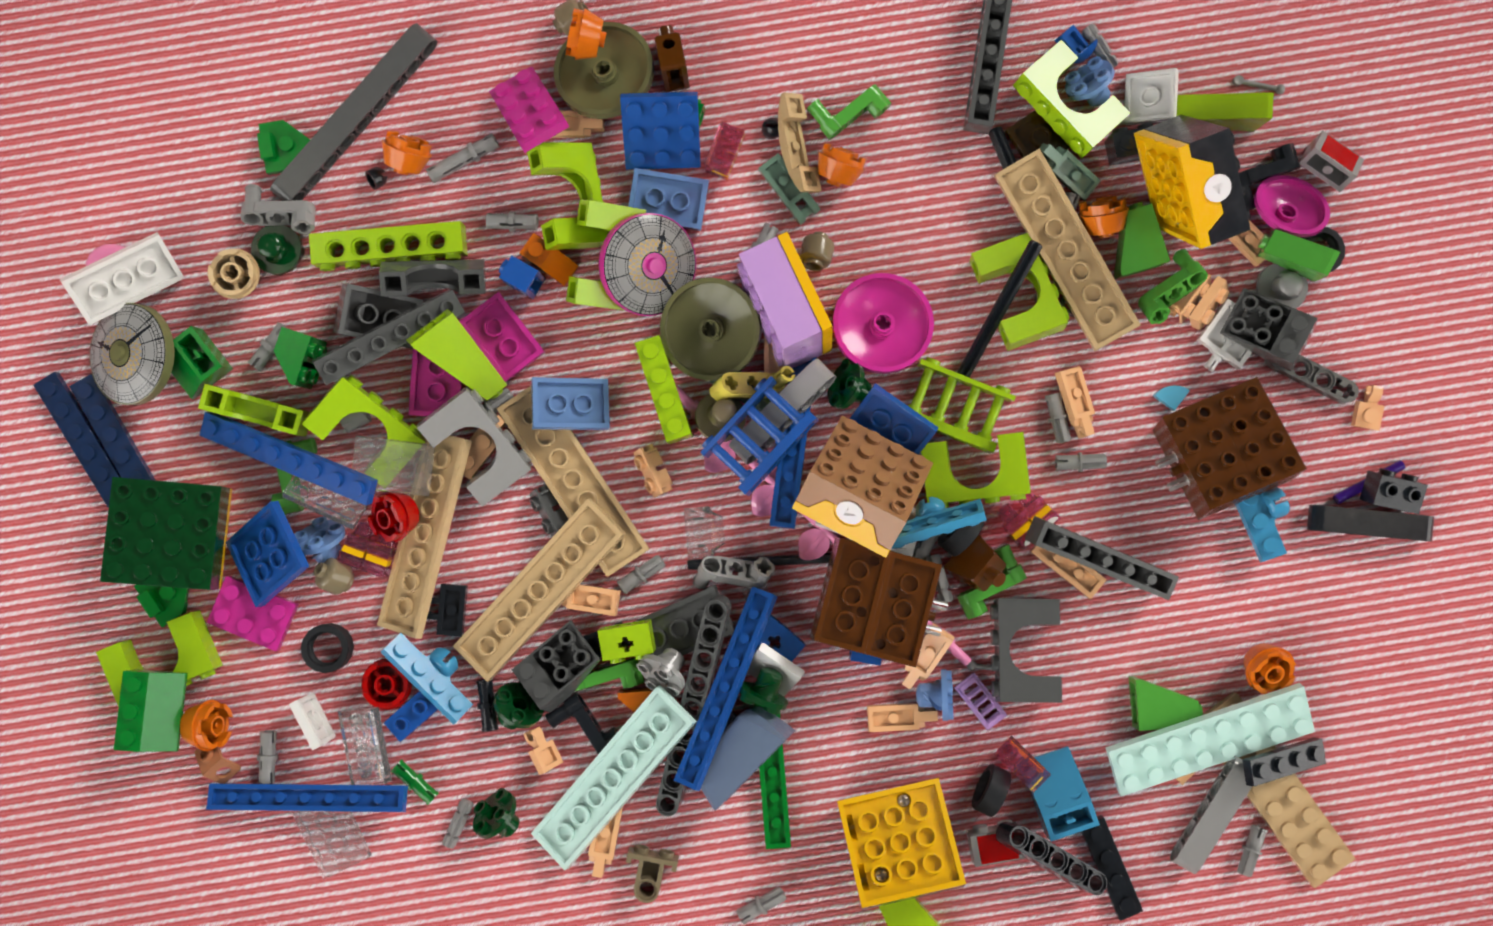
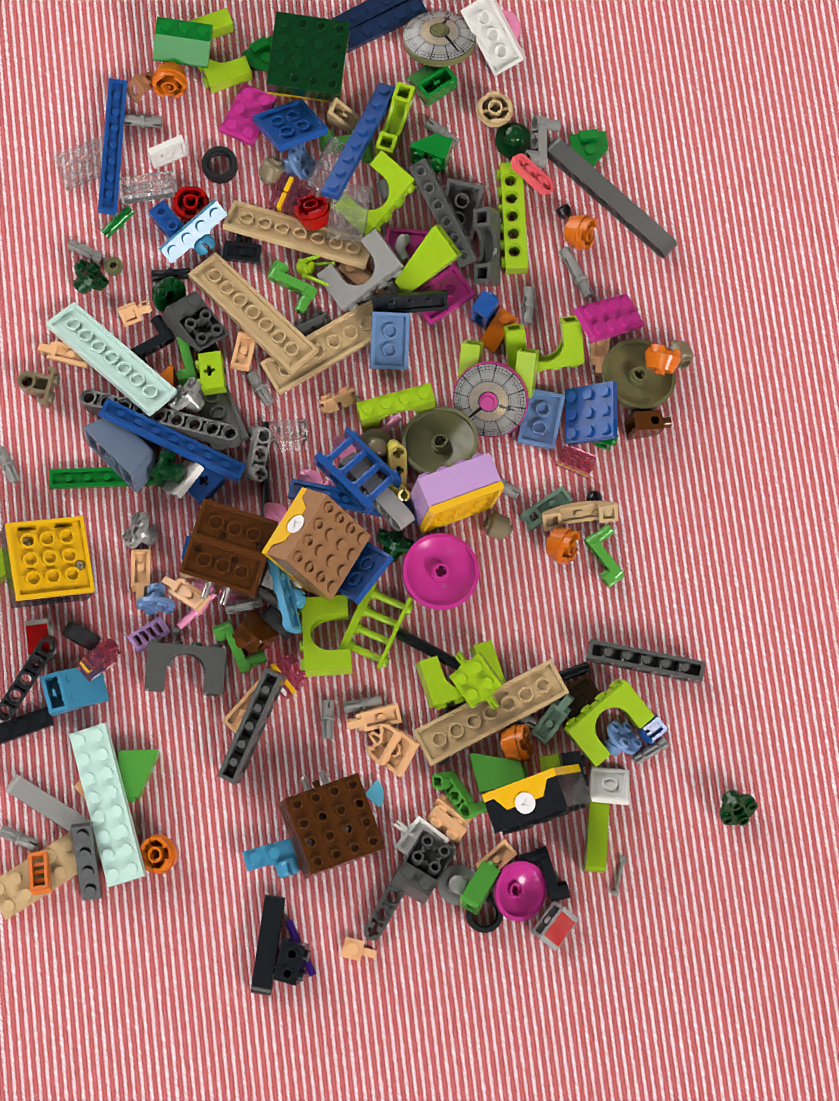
camera: 90 degrees right, 10 degrees down
none -> orange slope [28,850,52,895]
none -> olive plate [104,257,123,276]
none -> light grey plate [122,512,158,549]
none -> bright green beam [266,260,318,315]
none -> lime plant [296,254,335,286]
none -> tan slope [327,97,360,133]
none -> light nougat plate [365,724,420,777]
none -> black plate [372,290,448,313]
none -> light grey arm [394,234,411,262]
none -> lime plate [449,651,504,710]
none -> coral plate [511,153,554,196]
none -> lime plate [539,754,561,772]

